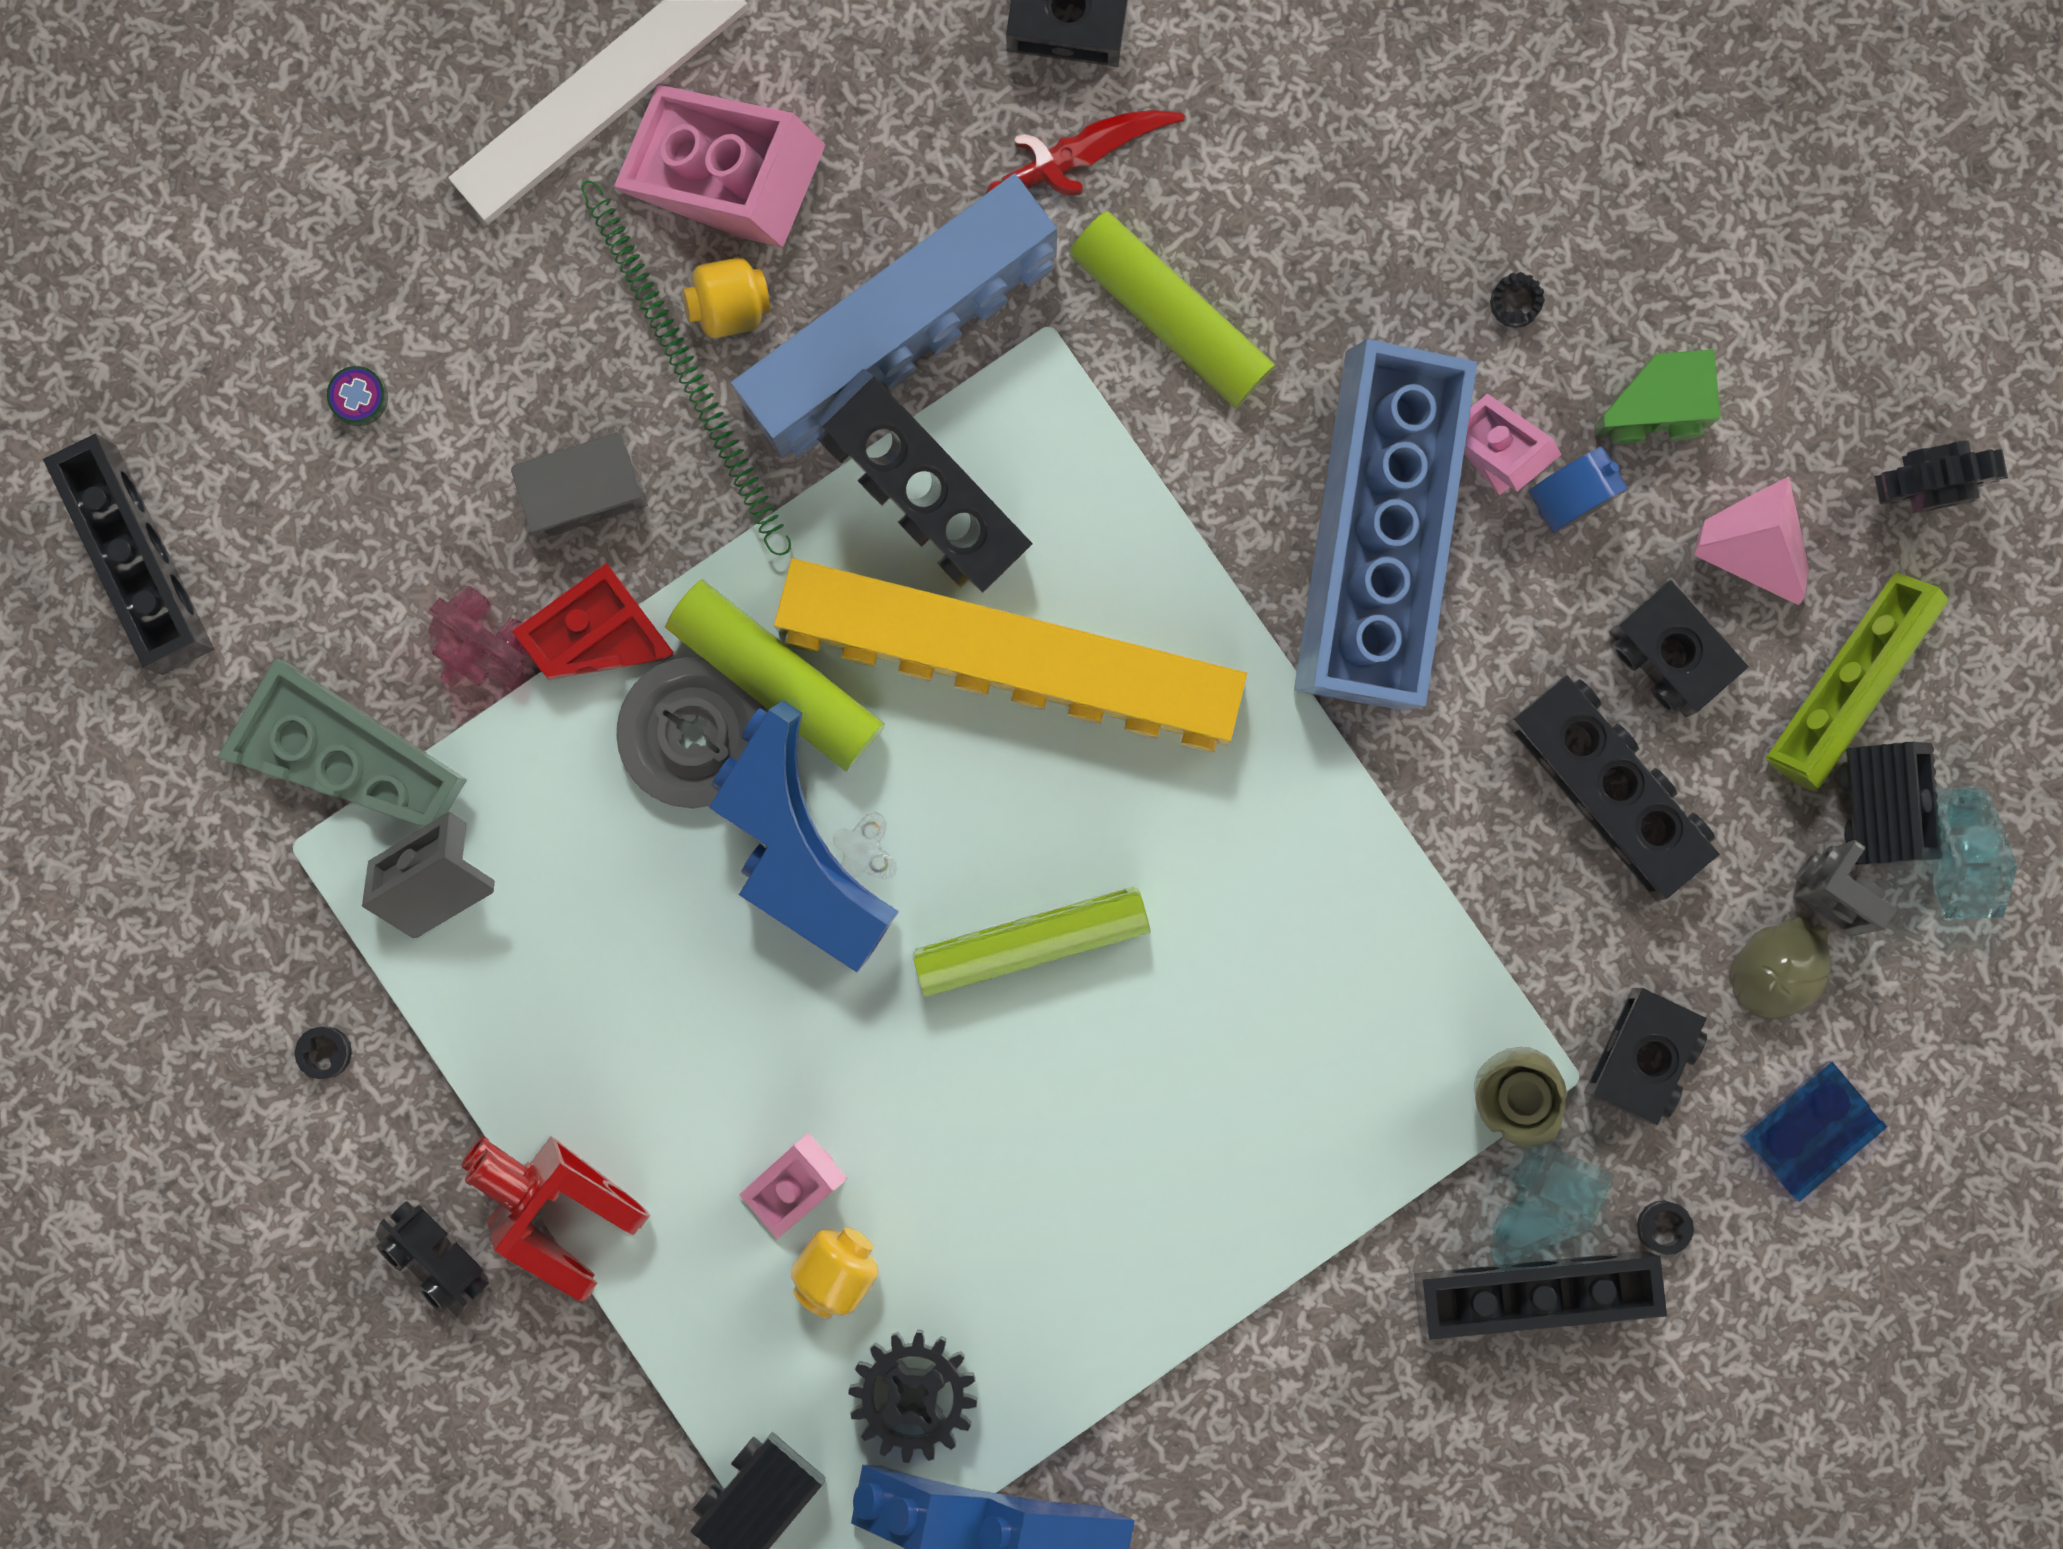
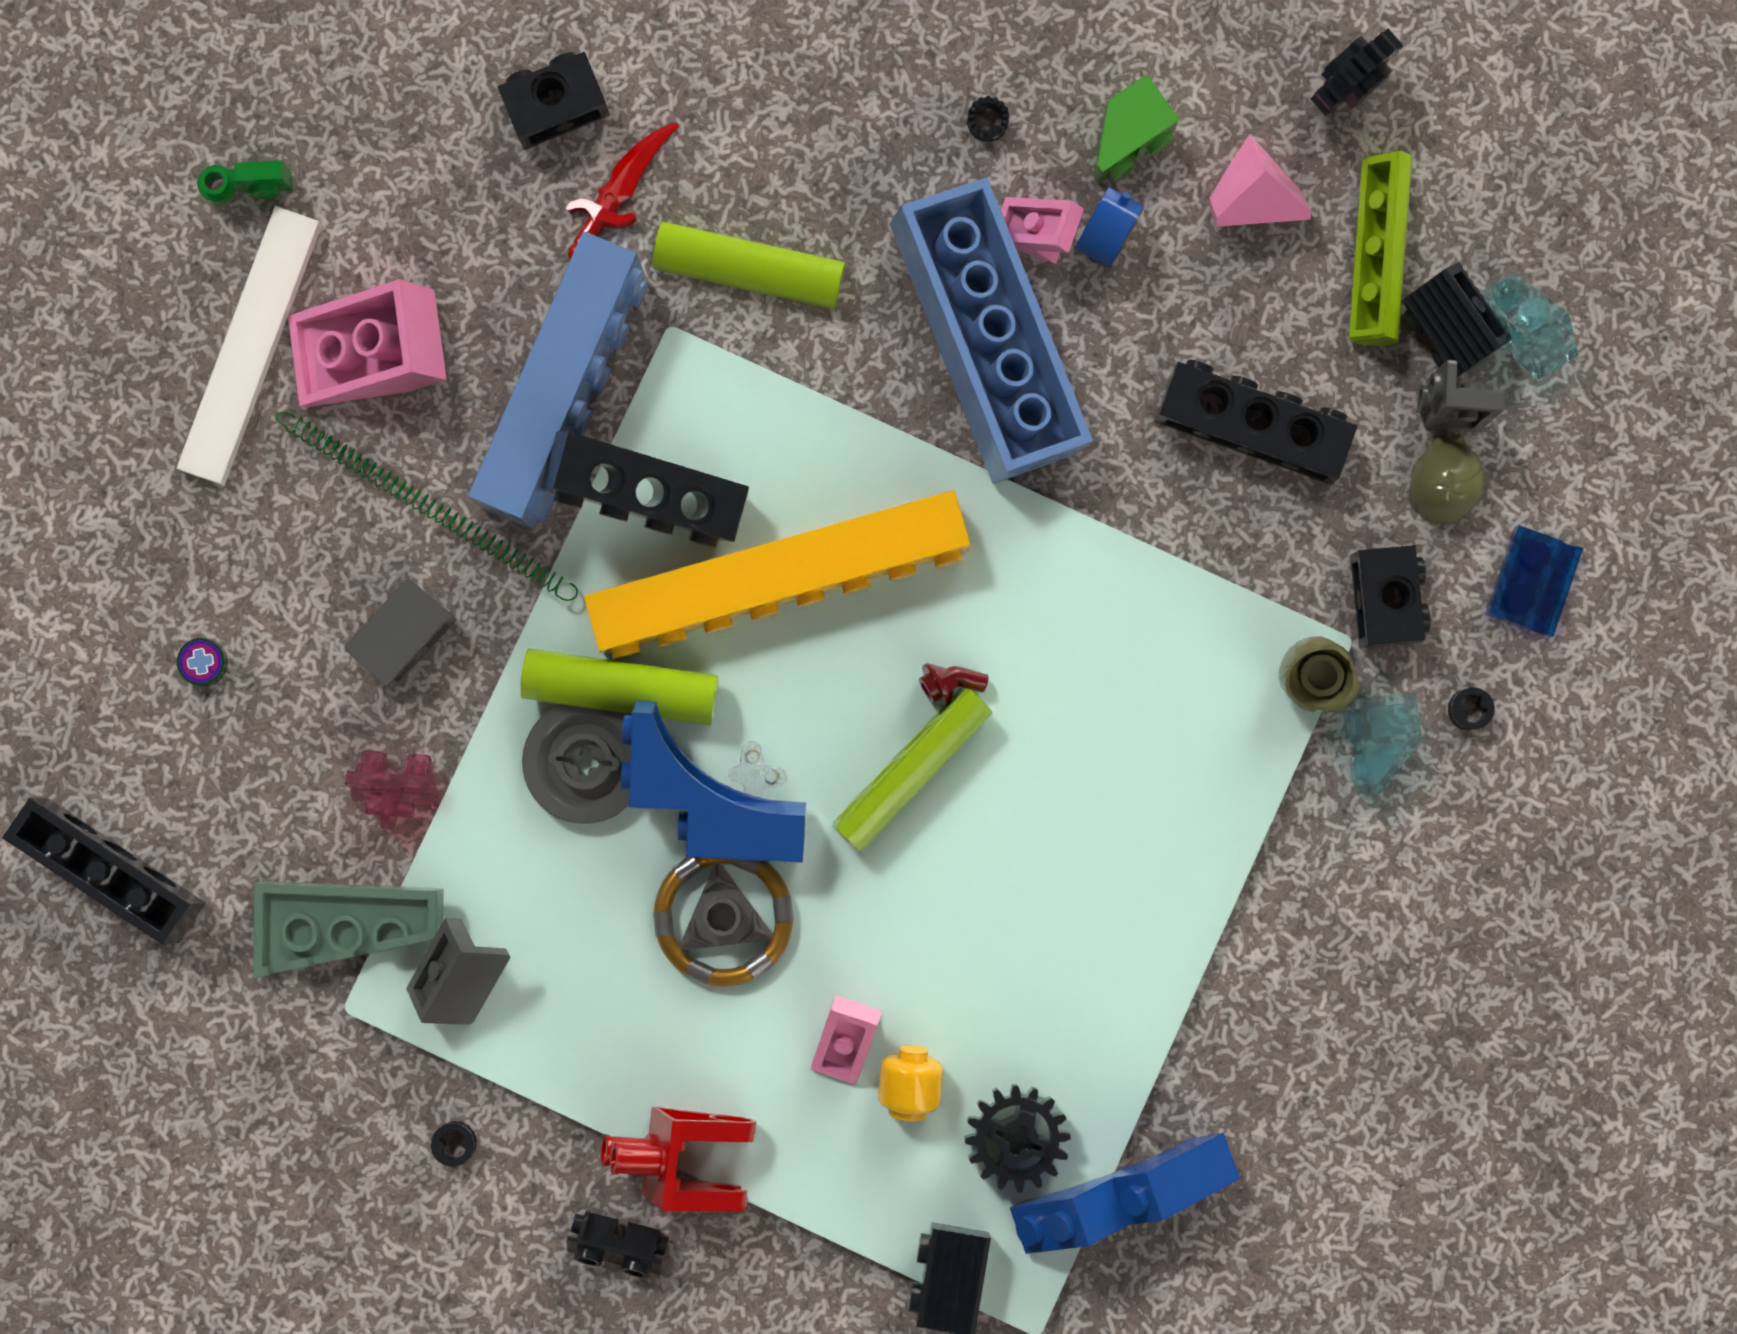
camera: 35 degrees left, 0 degrees up
red wing [512,563,674,680] -> none
yellow head [682,258,770,338] -> none
black brick [1414,1251,1667,1340] -> none
black brick [1609,580,1749,718] -> none
none -> flat silver piece [653,857,794,987]
none -> dark red plate [919,663,989,706]

